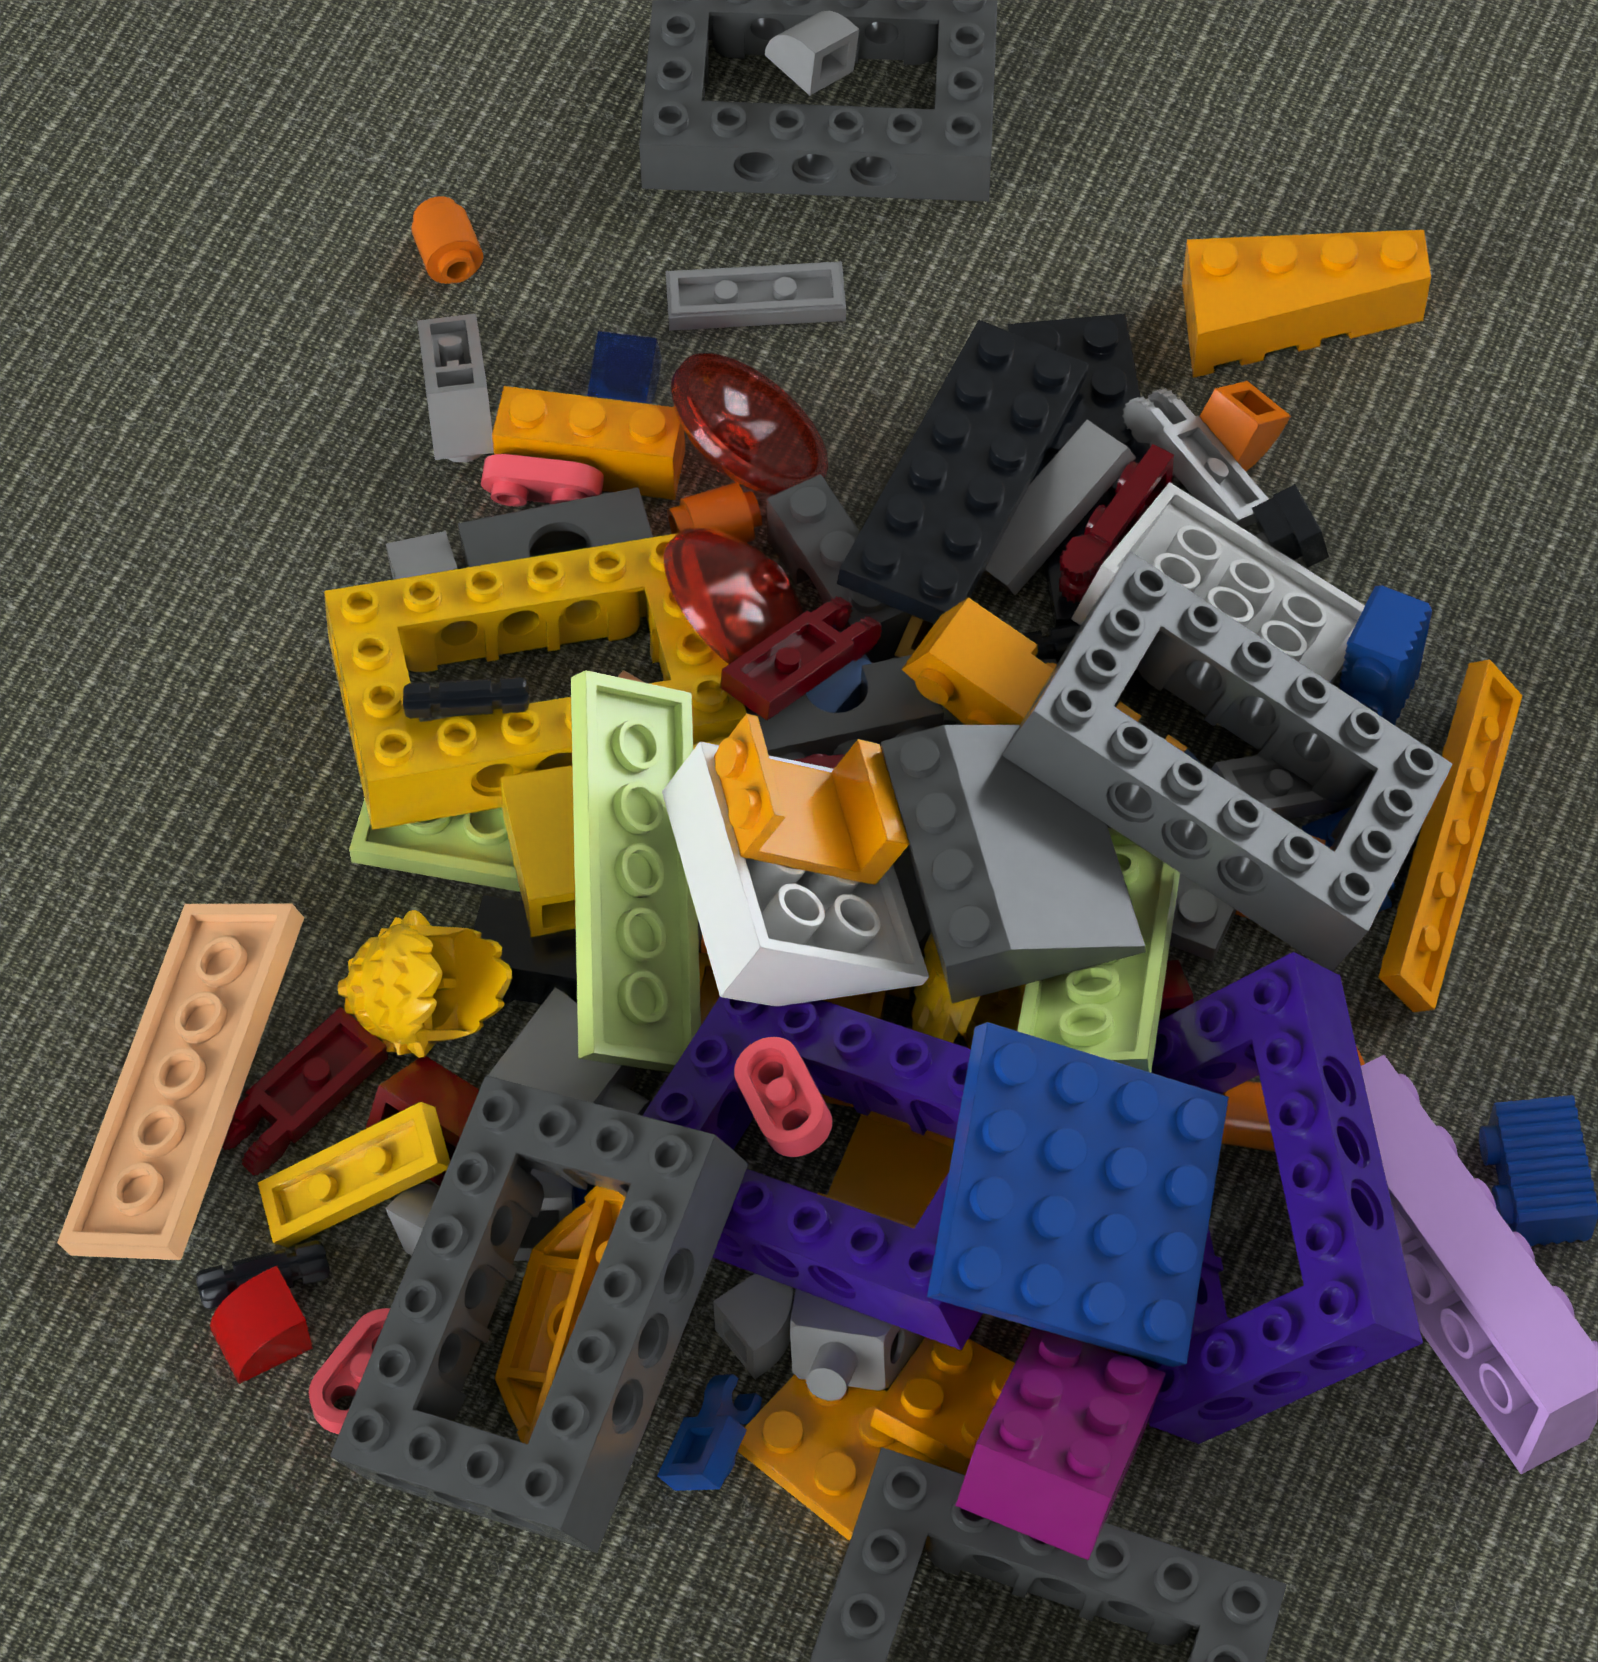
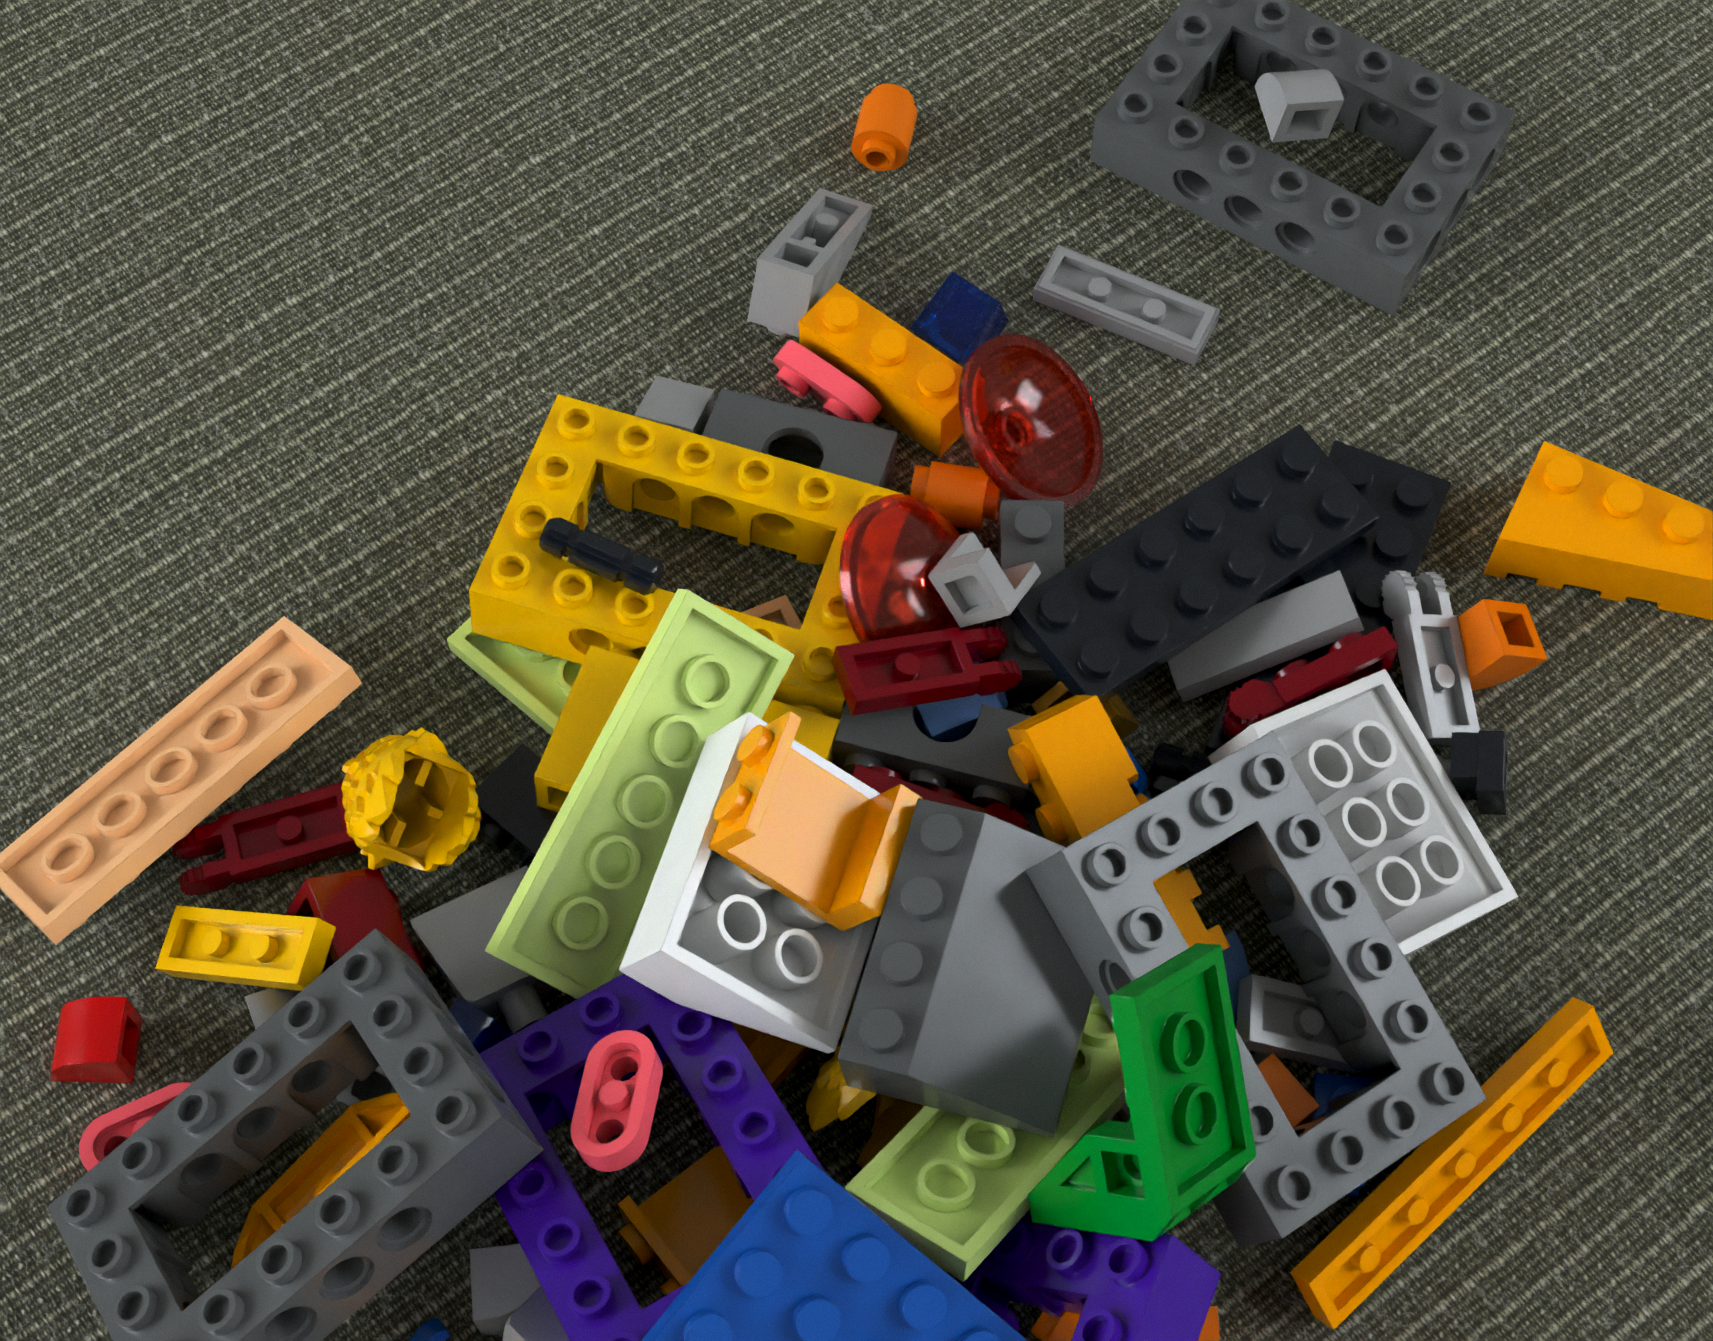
camera: 30 degrees right, 5 degrees up
black axle [196,1240,330,1309] -> none
blue brick [1339,585,1432,725] -> none
none -> light grey panel [928,532,1041,628]
none -> green bracket [1027,943,1257,1242]

